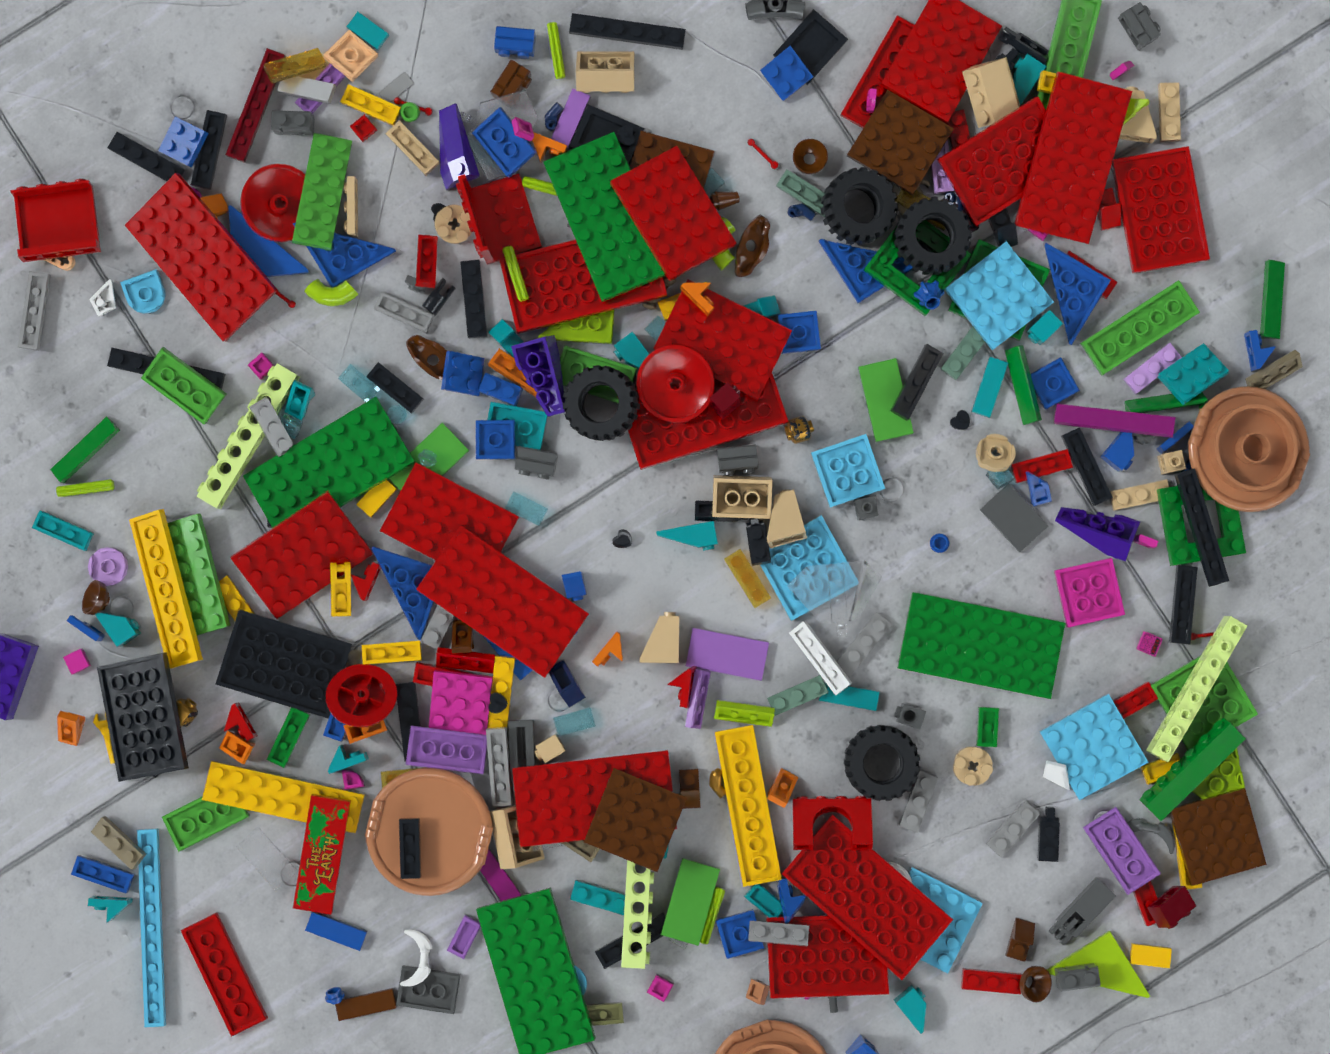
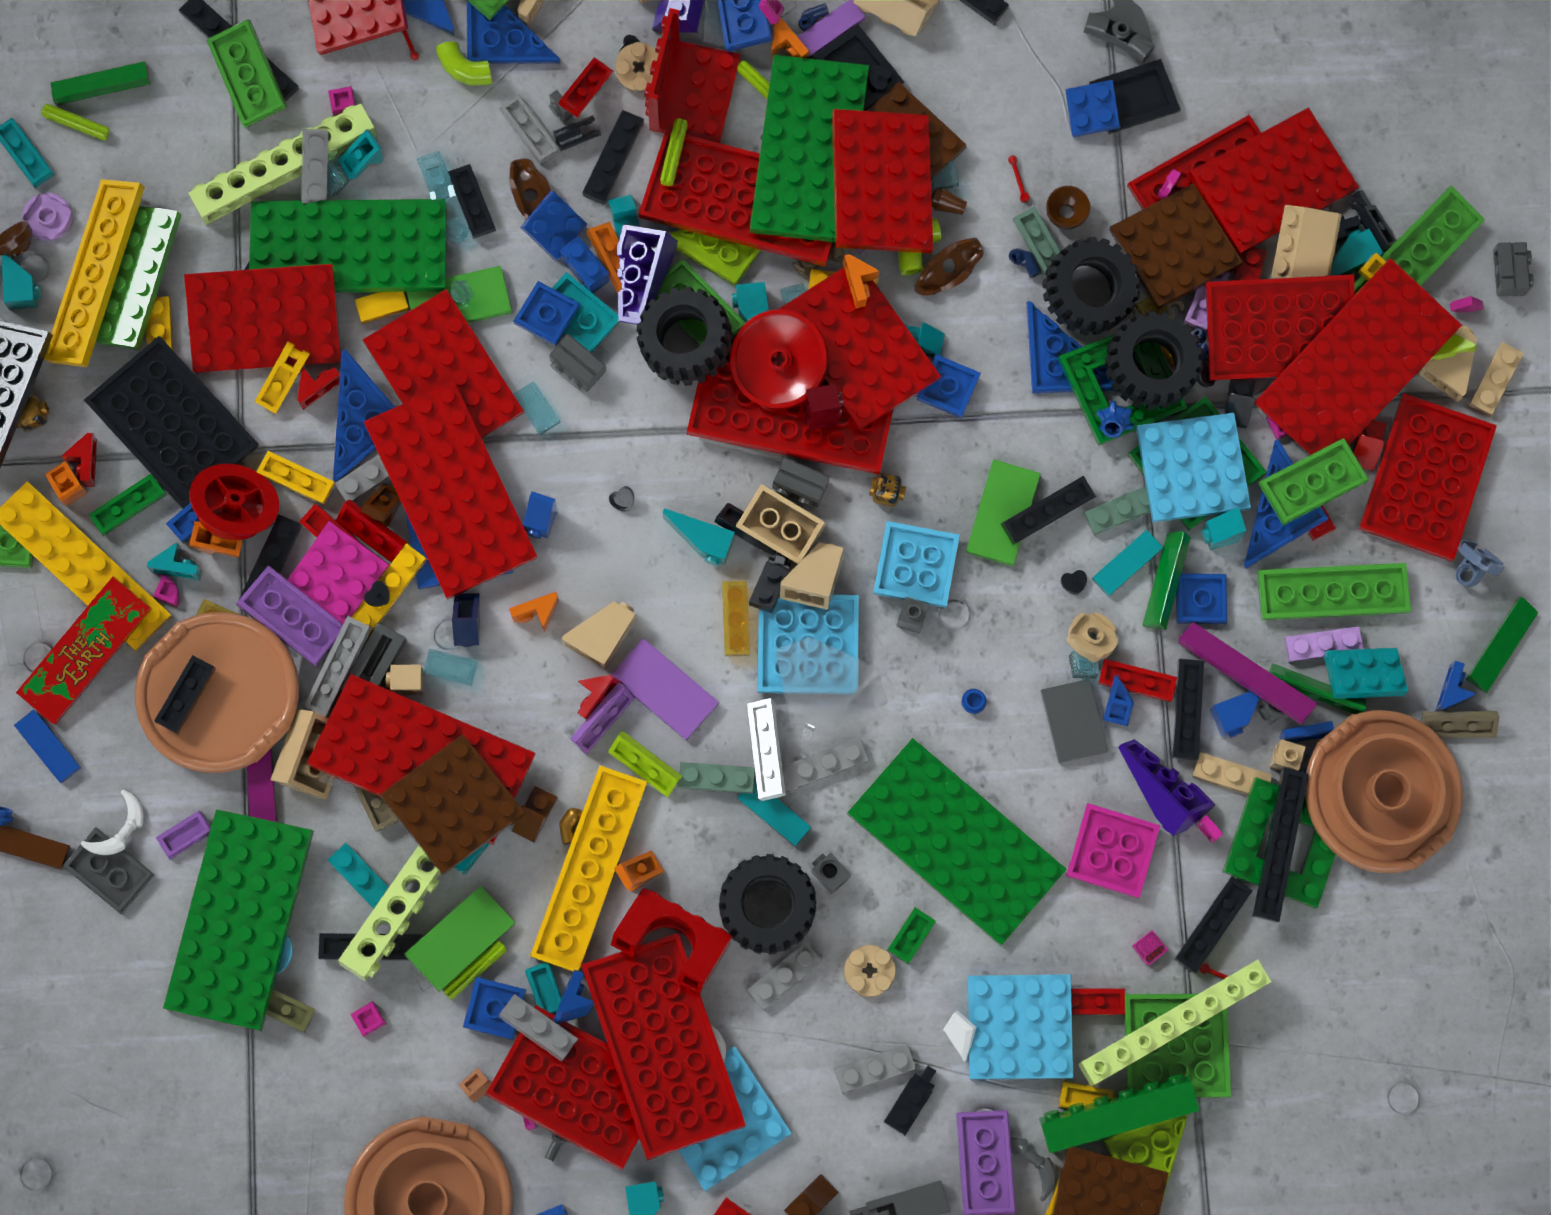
camera: 20 degrees right, 10 degrees down
none -> bright green tile [1258,438,1369,526]
none -> sand blue tile [1455,539,1505,587]

